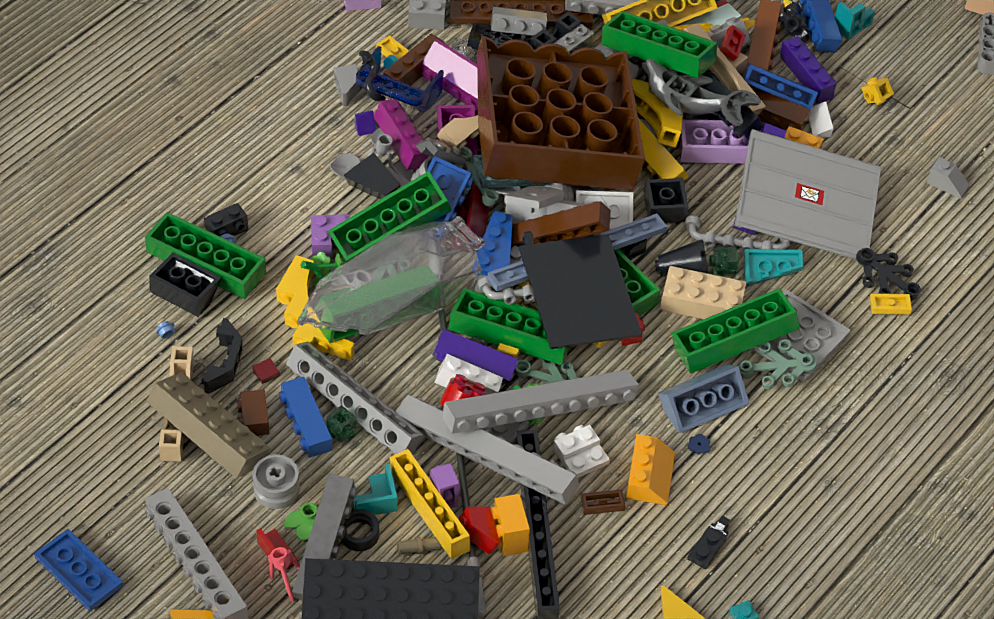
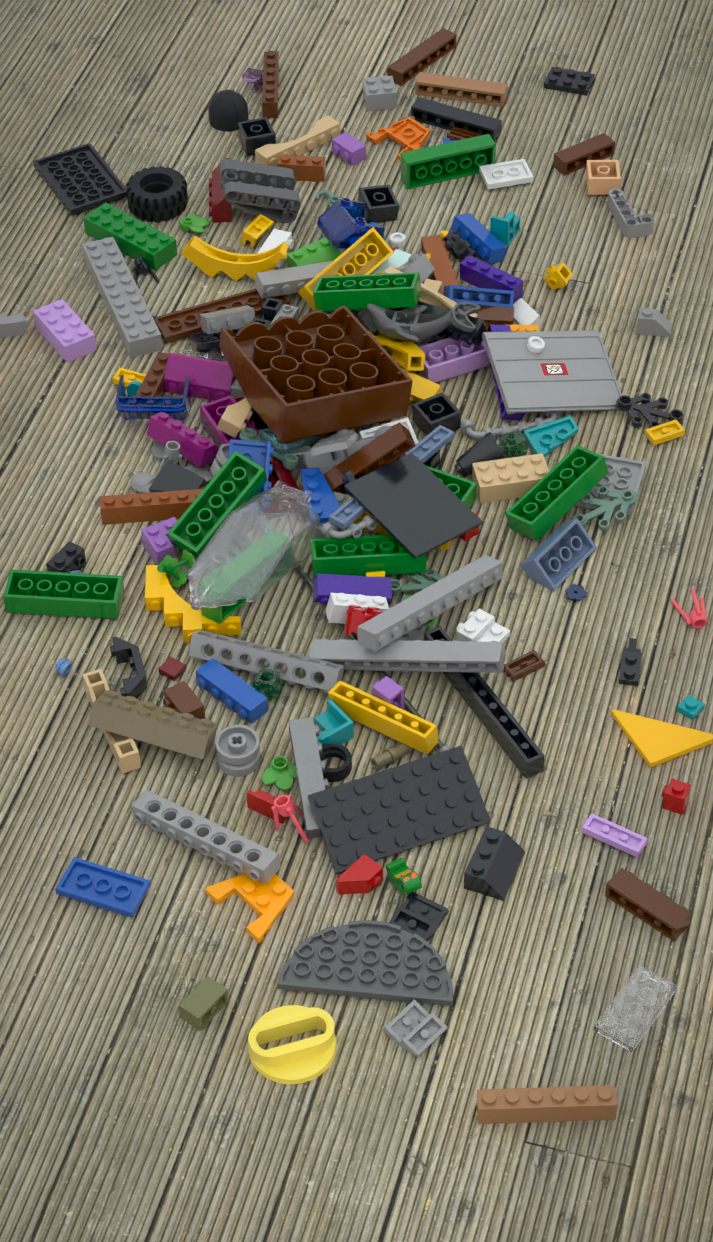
camera: 20 degrees left, 5 degrees down
black slope [149,253,221,317] -> none
light grey slope [334,64,363,106] -> none
dark purple slope [355,110,376,136] -> none
black animal [359,50,386,102] -> none
dark grey plate [416,137,467,166] -> none
red slope [459,506,500,554] -> none
light orange brick [491,494,530,556] -> none
light orange slope [626,434,675,505] -> none
red plate [720,24,746,61] -> none
none -> dark orange brick [100,489,203,525]
none -> white tile [526,336,545,353]
none -> coral plant [670,588,708,629]

